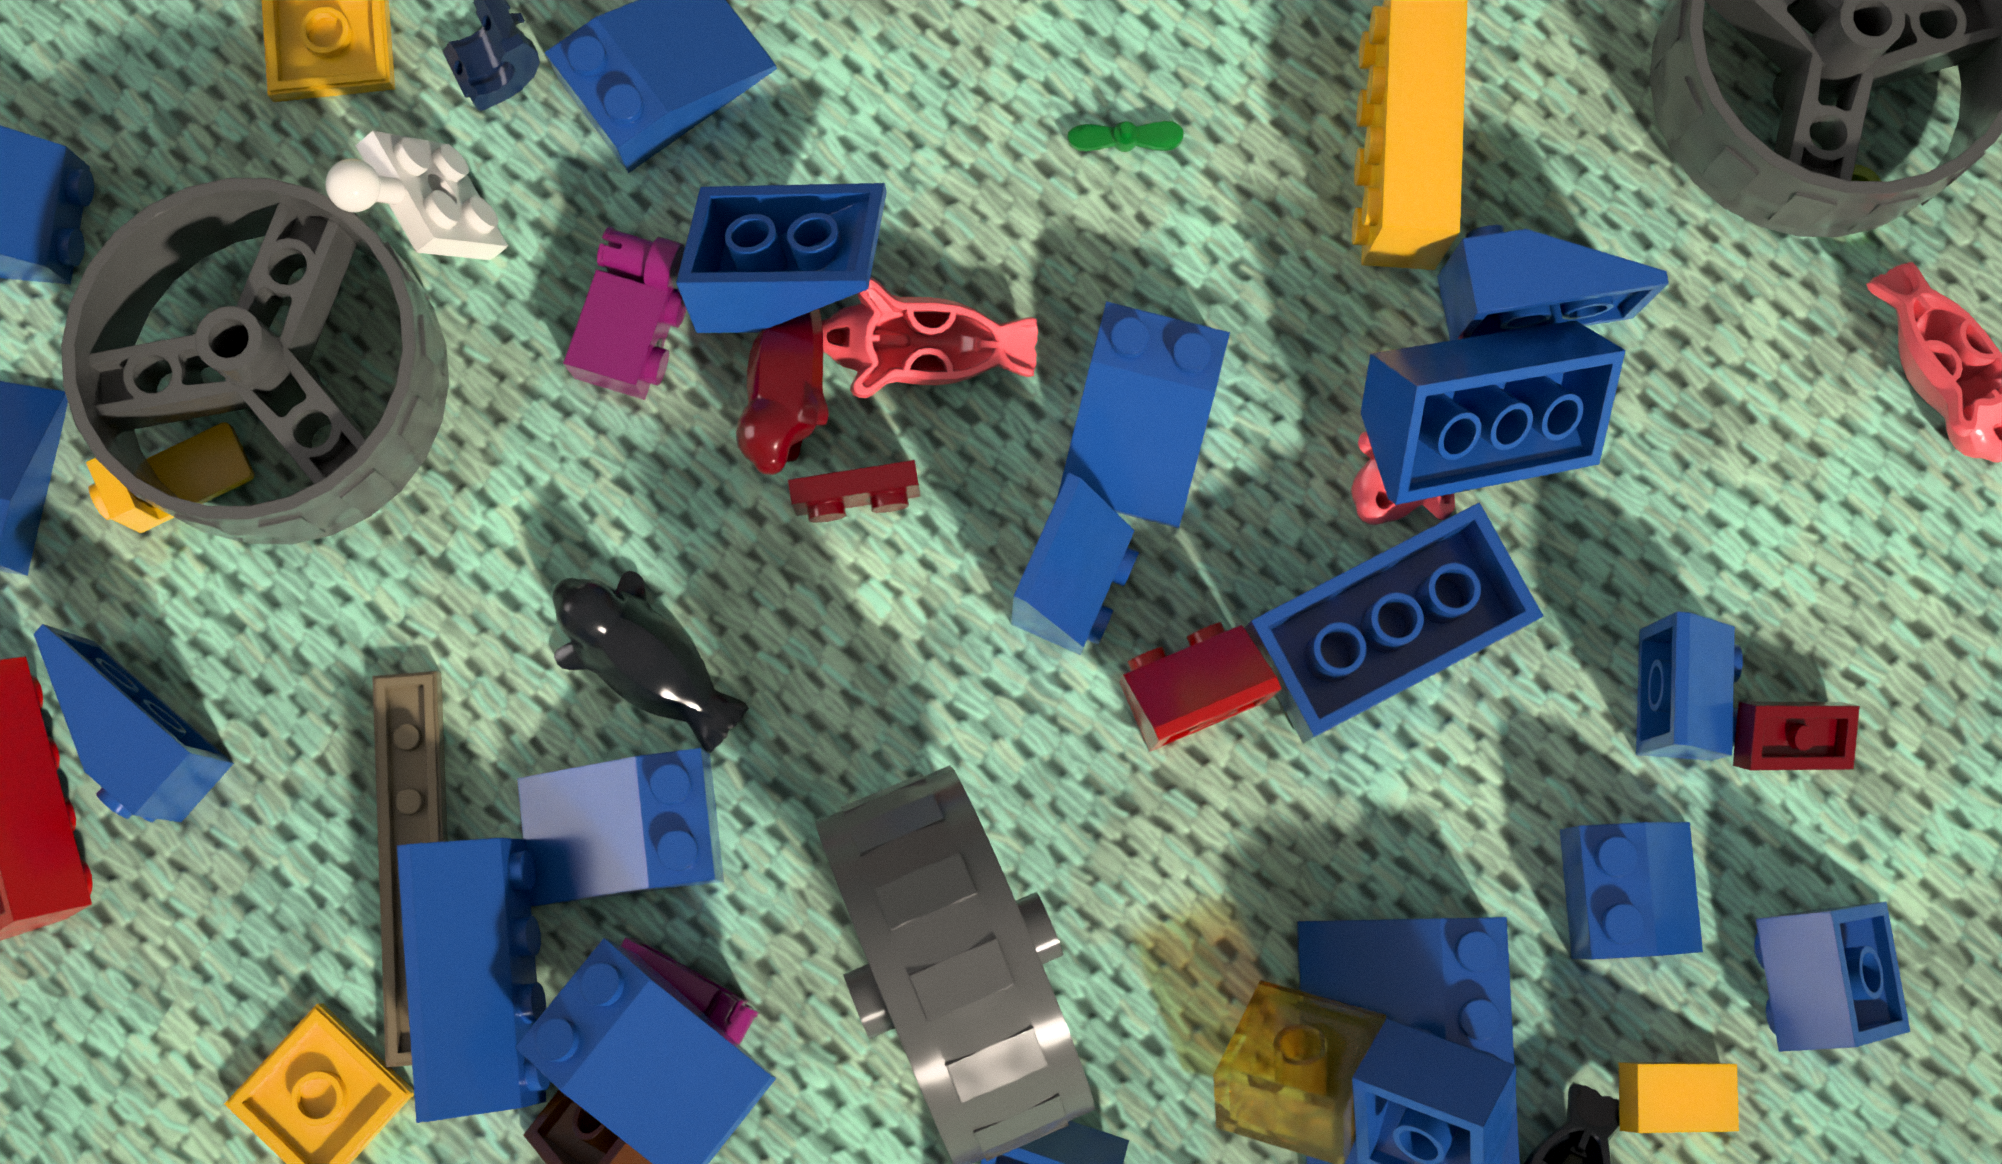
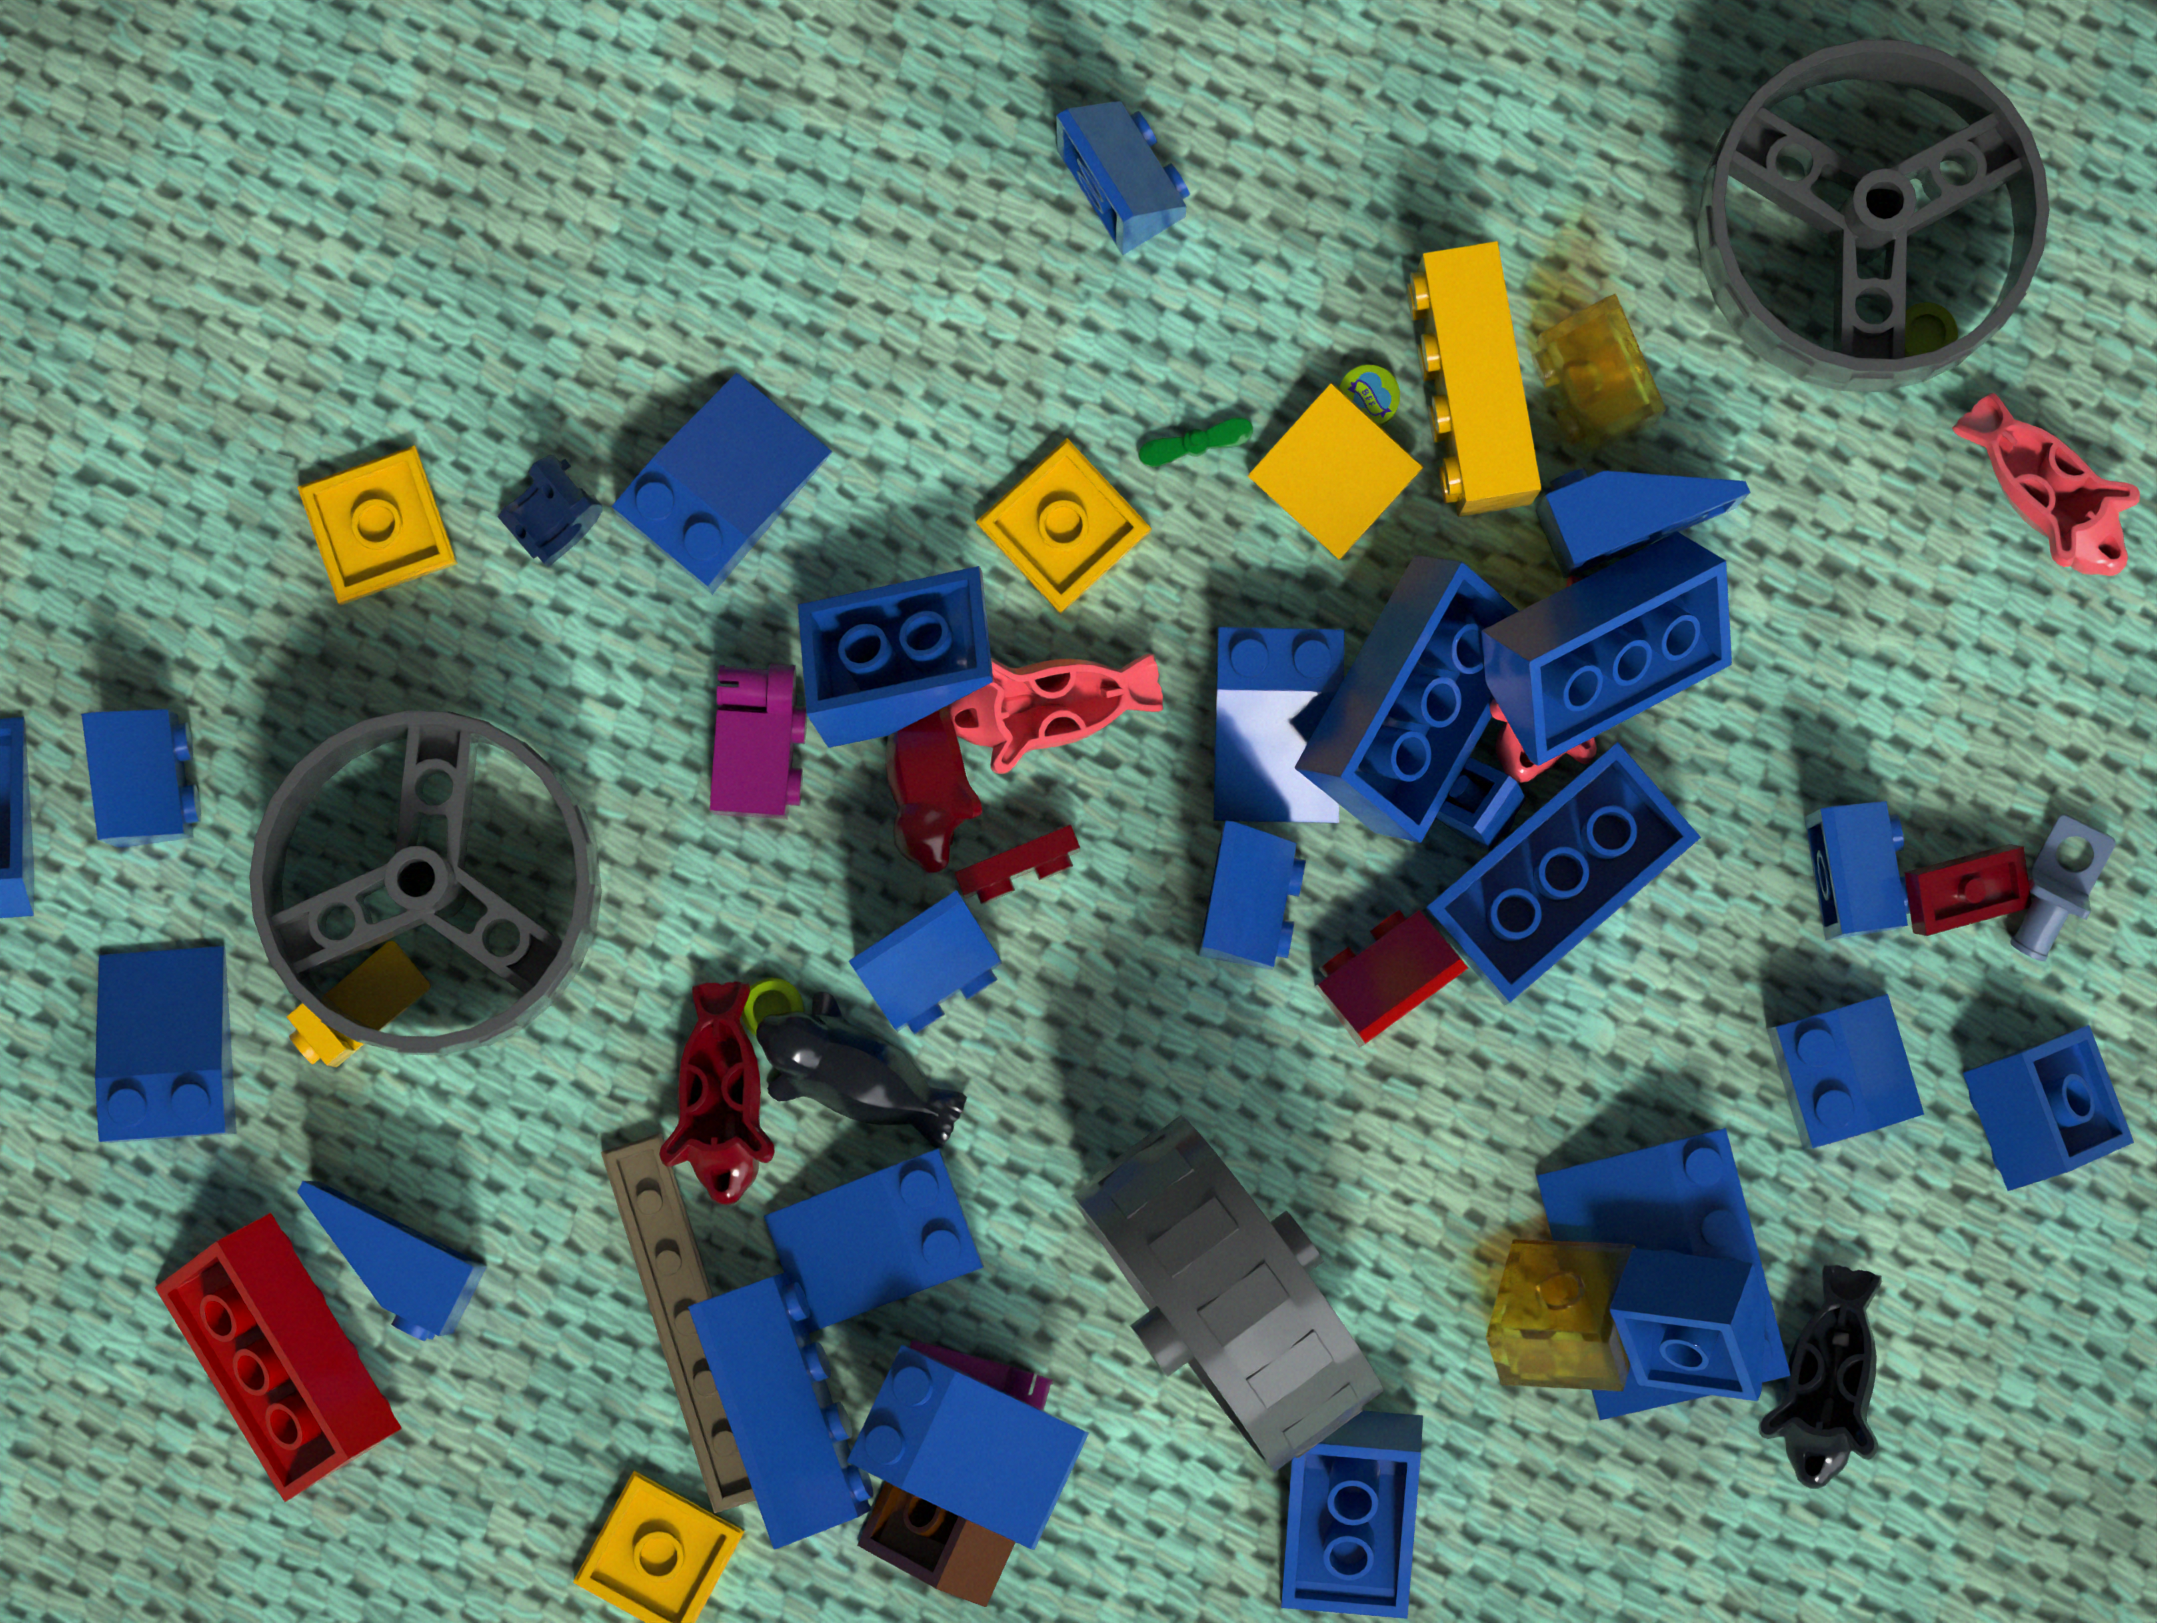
camera: 10 degrees left, 5 degrees up
white plate [325,131,508,260] -> none
yellow tile [1618,1062,1739,1133] -> none
none -> dark red animal [659,981,775,1205]
none -> lime tile [741,978,805,1036]
none -> blue slope [849,890,1002,1035]
none -> yellow tile [976,438,1152,615]
none -> yellow tile [1247,383,1425,560]
none -> blue brick [1294,555,1519,843]
none -> lime tile [1339,365,1400,426]
none -> blue slope [1436,757,1526,851]
none -> clear yellow slope [1531,293,1666,456]
none -> sand blue bracket [2010,814,2116,961]

